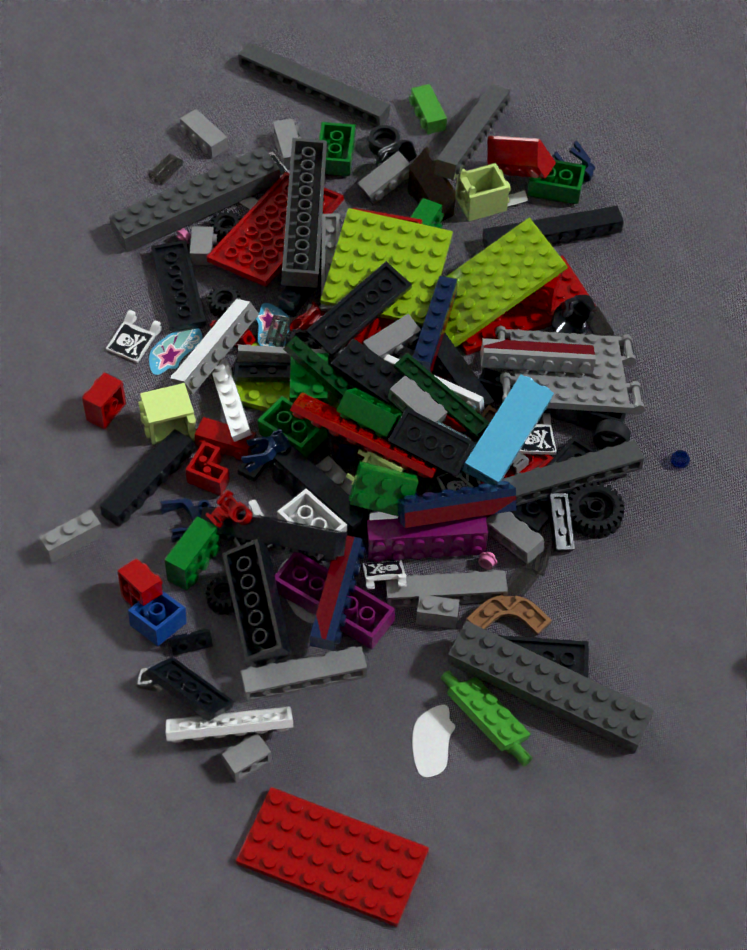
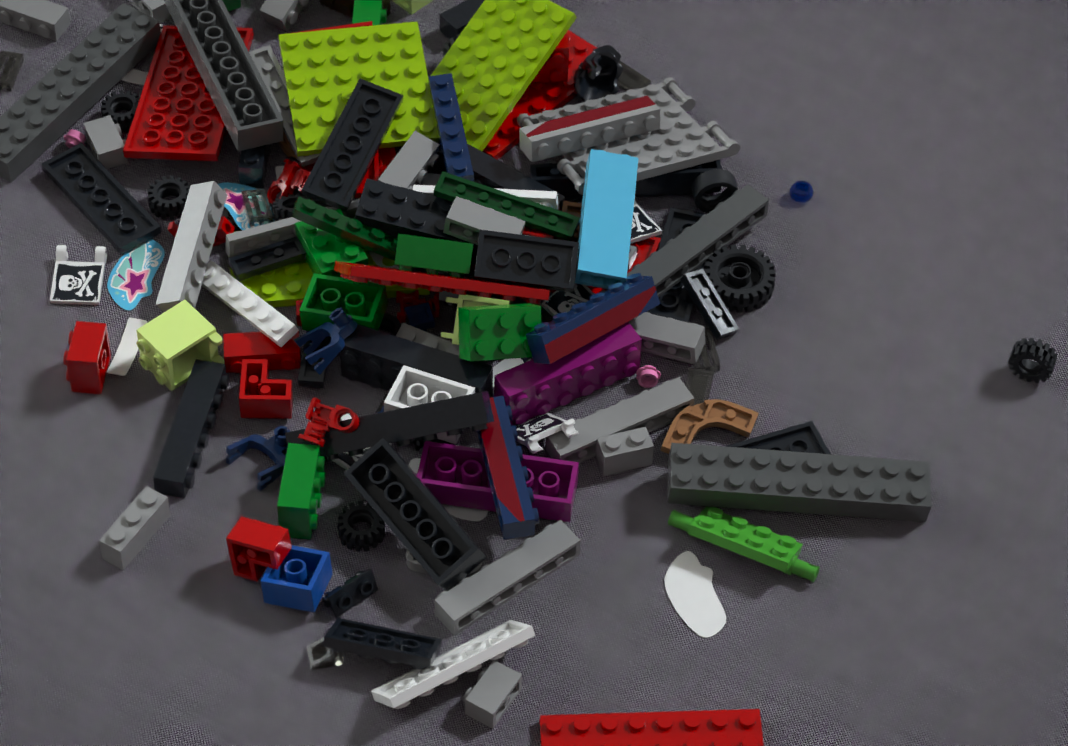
camera: 25 degrees left, 5 degrees down
none -> white sticker [106,317,147,376]

